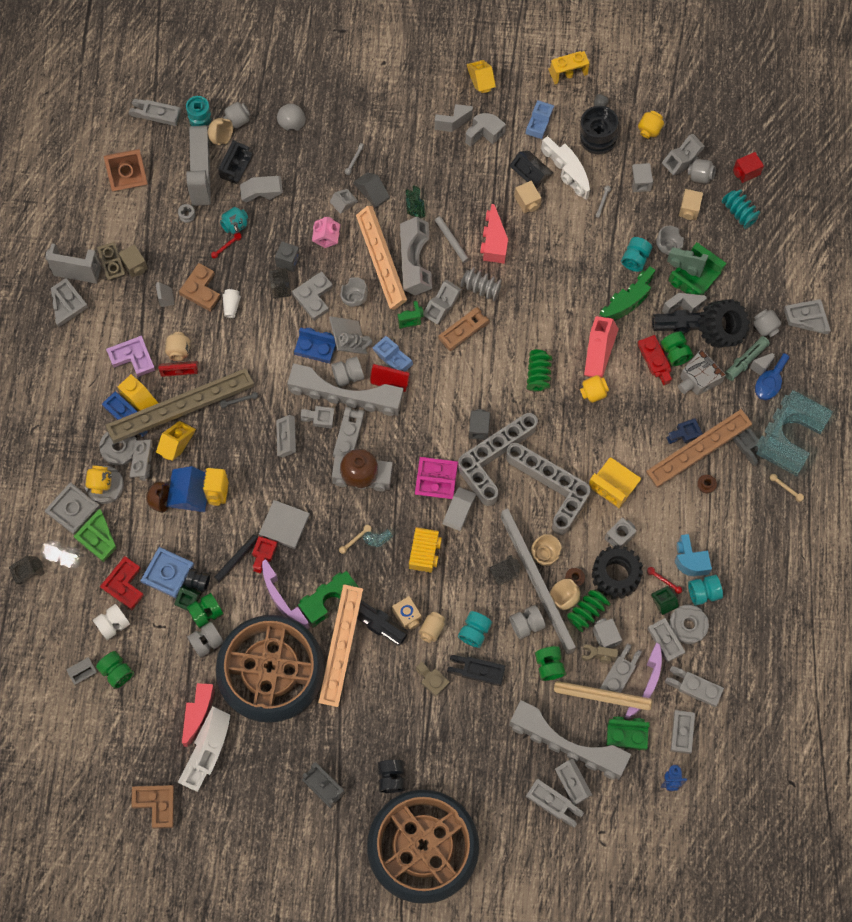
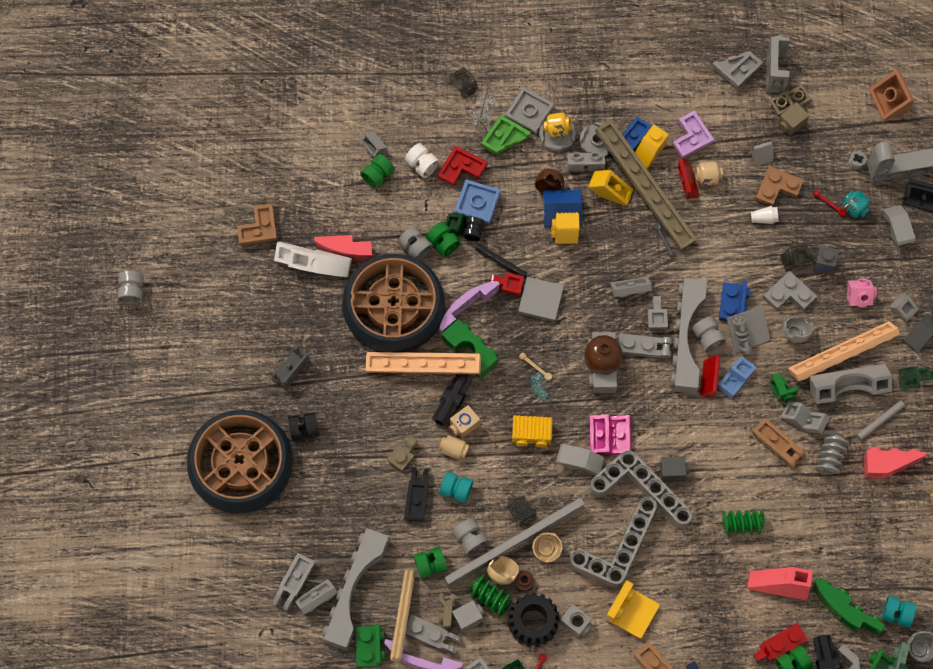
camera: 85 degrees right, 0 degrees up
yellow head [580,375,609,403] -> none

